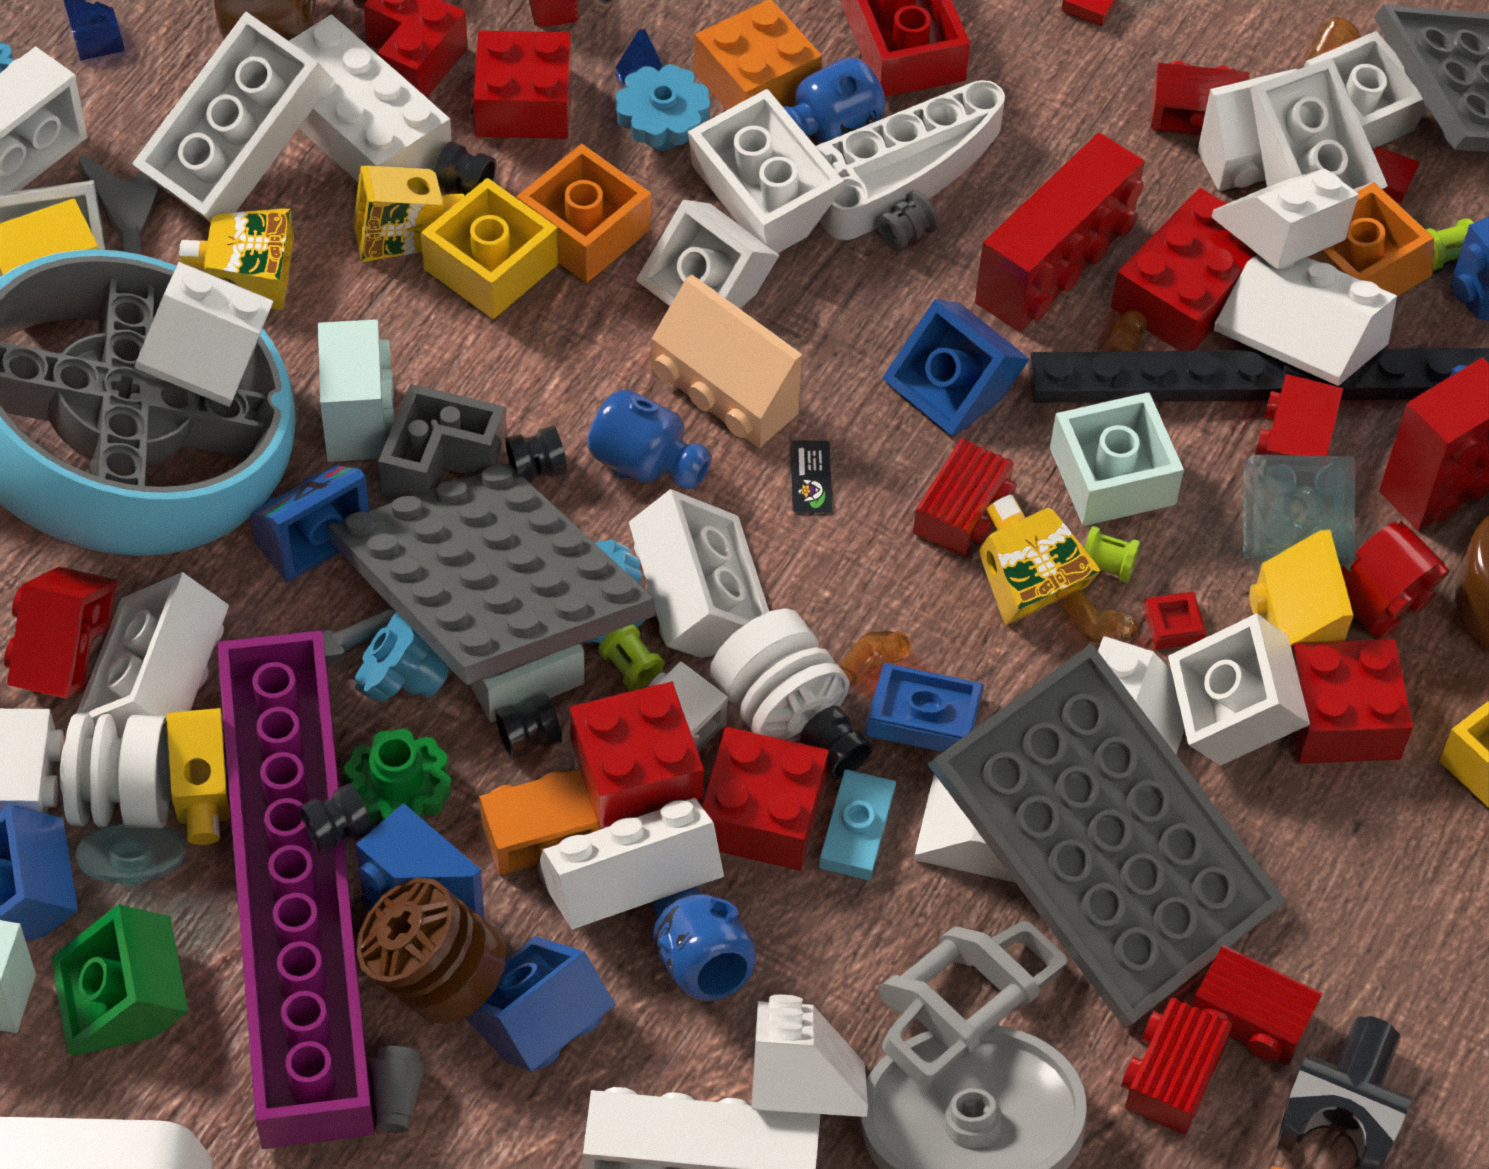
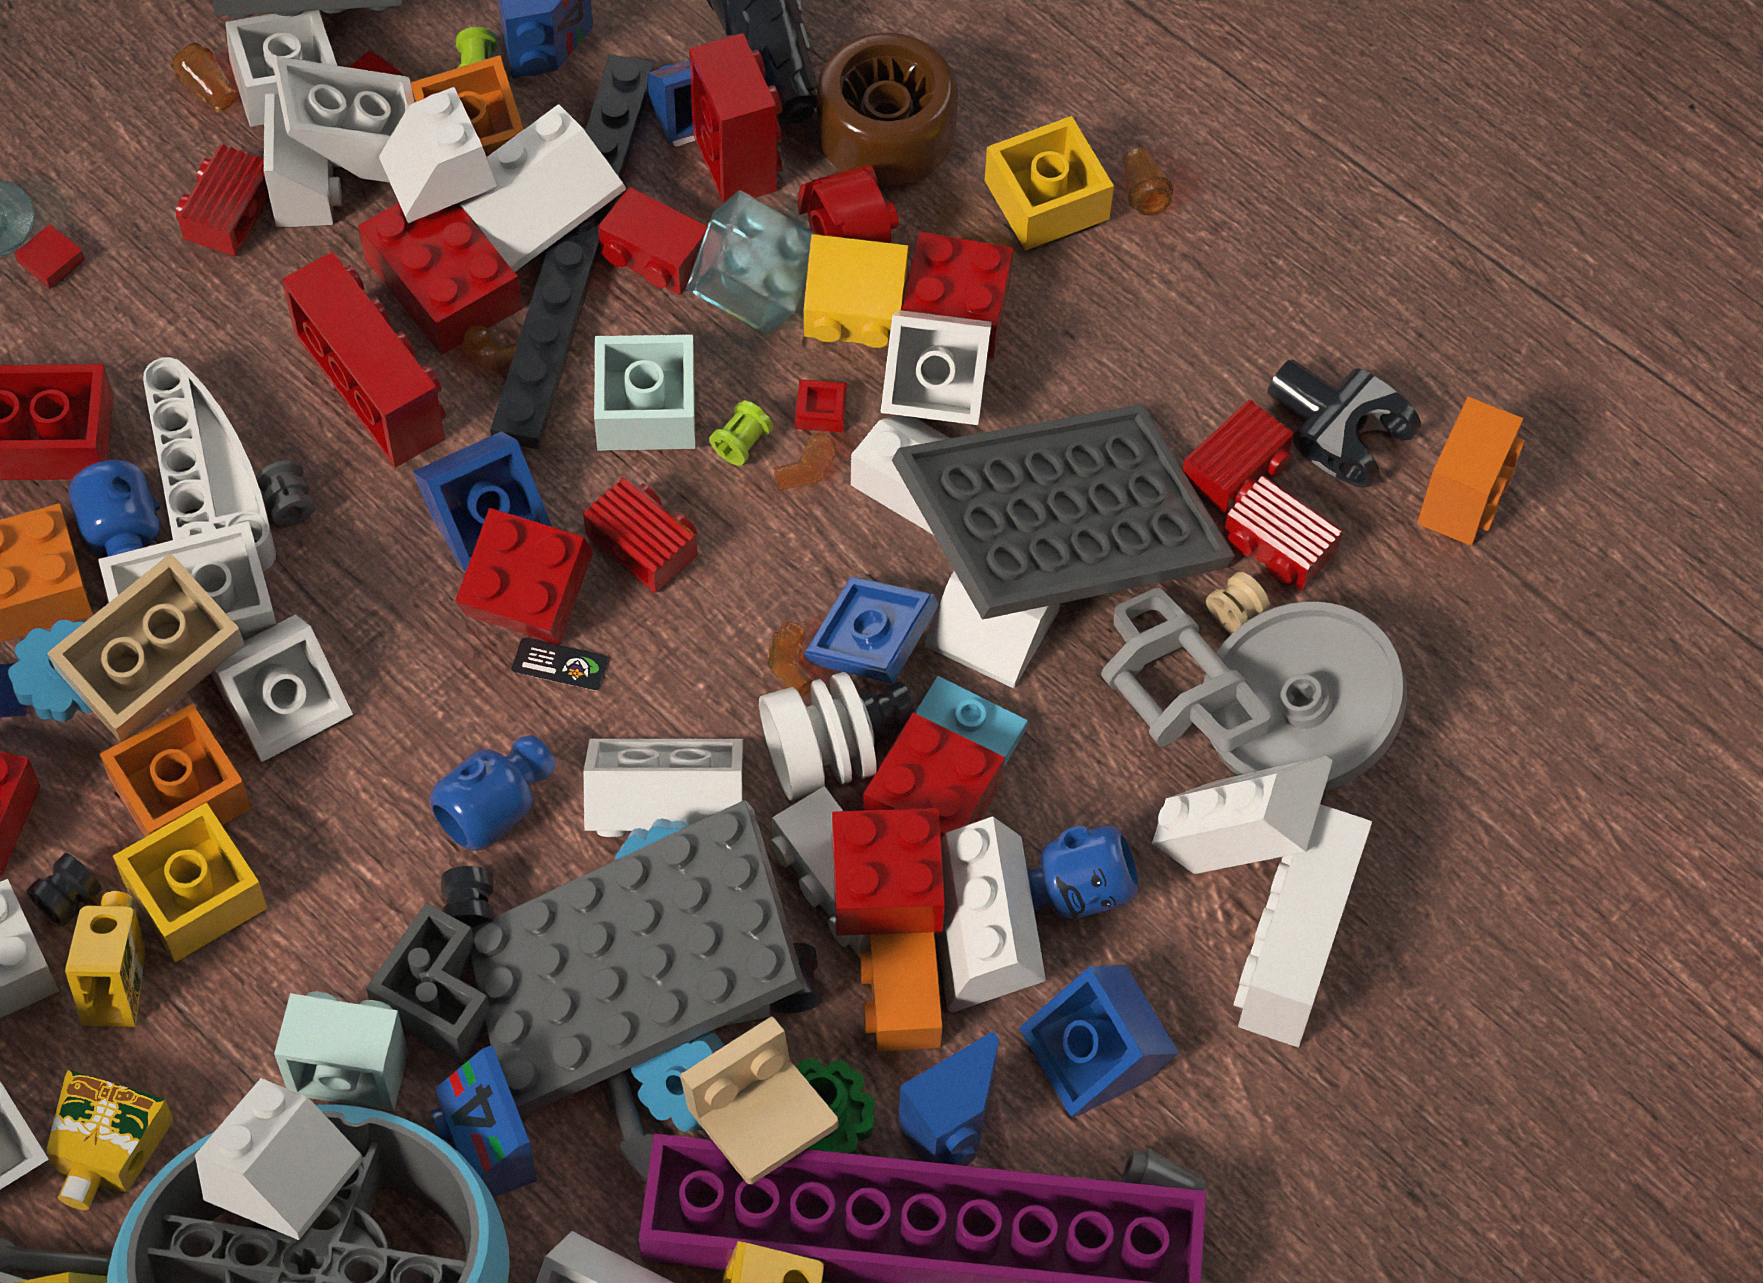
camera: 75 degrees left, 5 degrees up
black wheel [299,783,372,856] -> none
reddish brown wheel [357,877,506,1025] -> none
light nougat slope [651,275,802,448] -> none
torso [979,495,1100,625] -> none
none -> tan brick [47,553,244,742]
none -> red brick [455,508,593,645]
none -> tan bracket [680,1016,839,1184]
none -> tan wheel [1206,572,1270,634]

